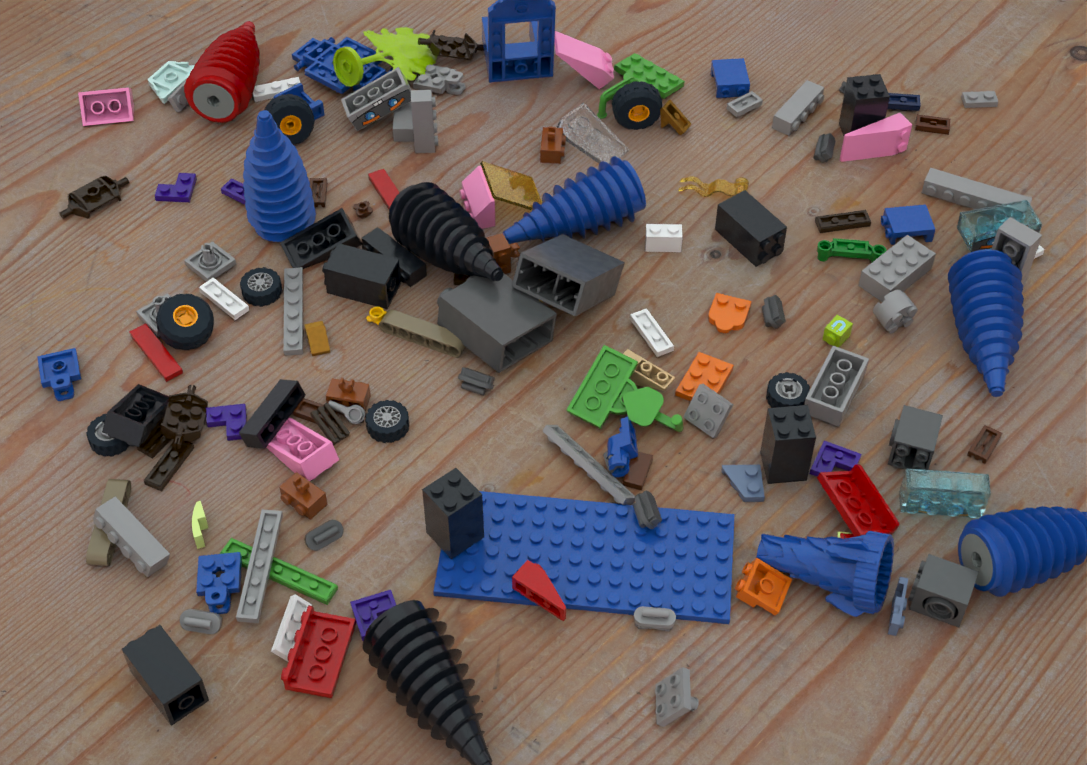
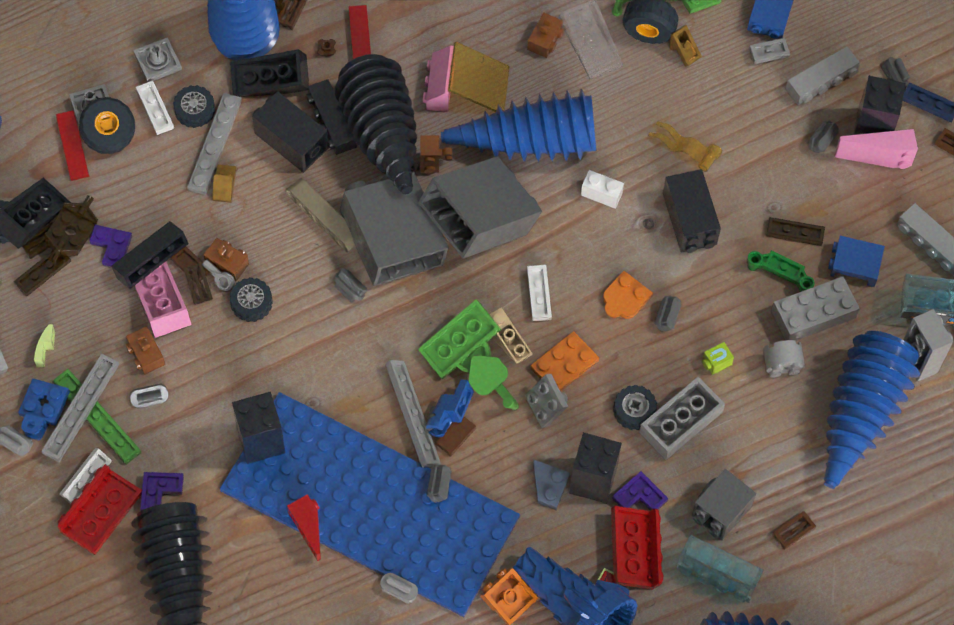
camera: 20 degrees right, 15 degrees up
yellow plate [366,307,387,325] -> none

